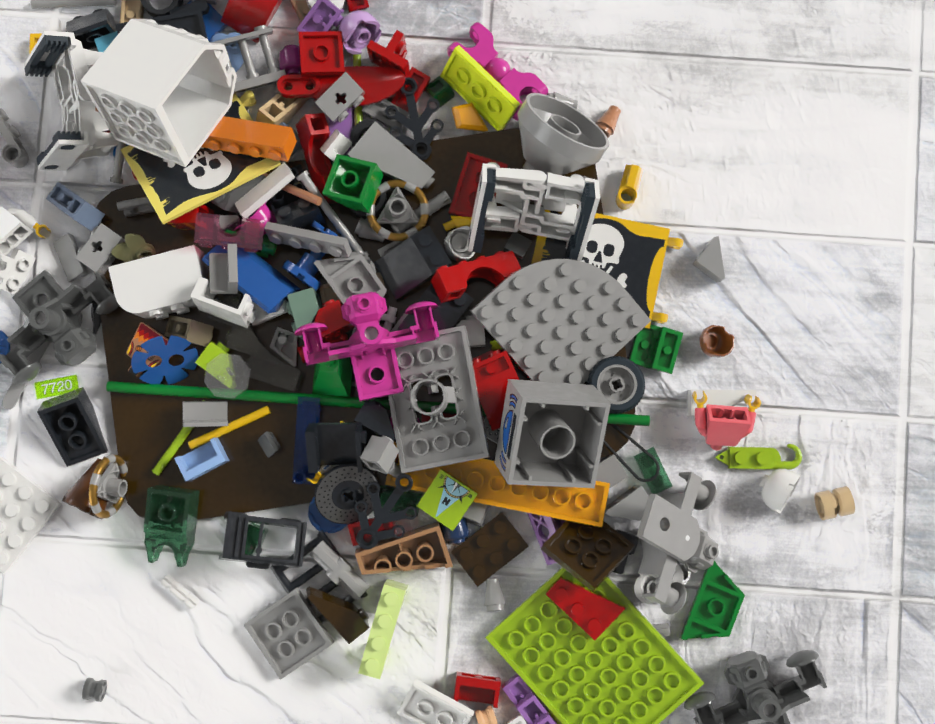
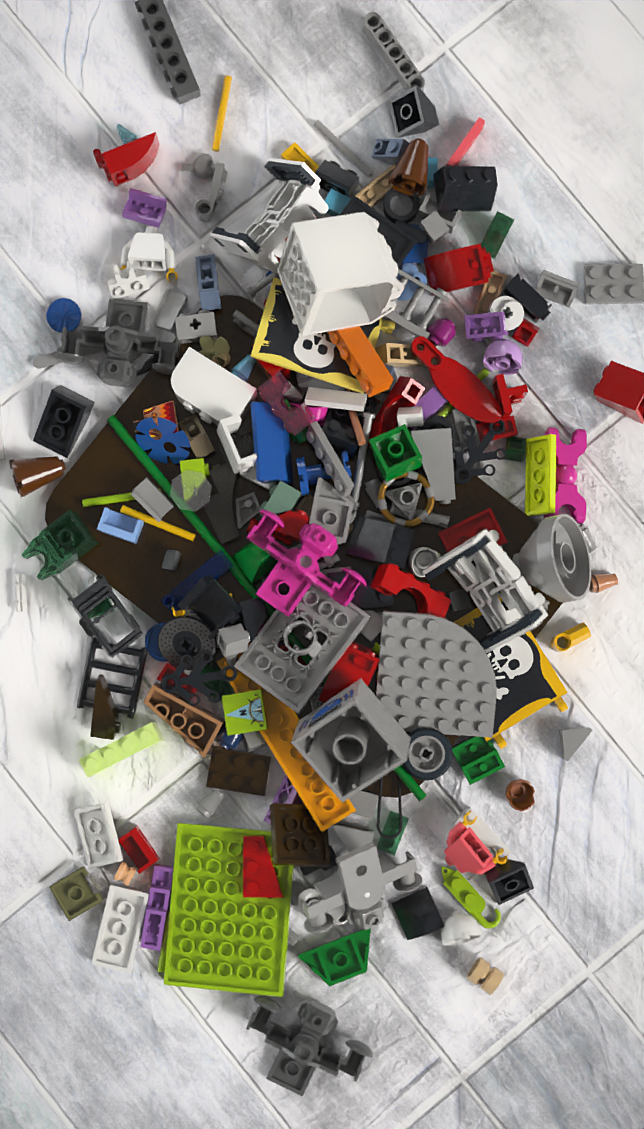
camera: 45 degrees right, 0 degrees up
clear neon green sticker [35,374,79,399] -> none
light grey piece [89,454,128,518] -> none
light grey panel [209,244,238,294] -> none
light grey plate [244,587,335,680] -> none
red plate [298,31,345,76] -> none
light grey piece [309,541,370,601] -> none
light grey brick [315,72,365,123] -> none
yellow bar [443,216,472,232] -> none
light orange piece [451,103,488,132] -> none
none -> medium azure cone [231,354,256,382]
none -> black slope [391,887,445,940]
none -> black slope [484,859,534,905]

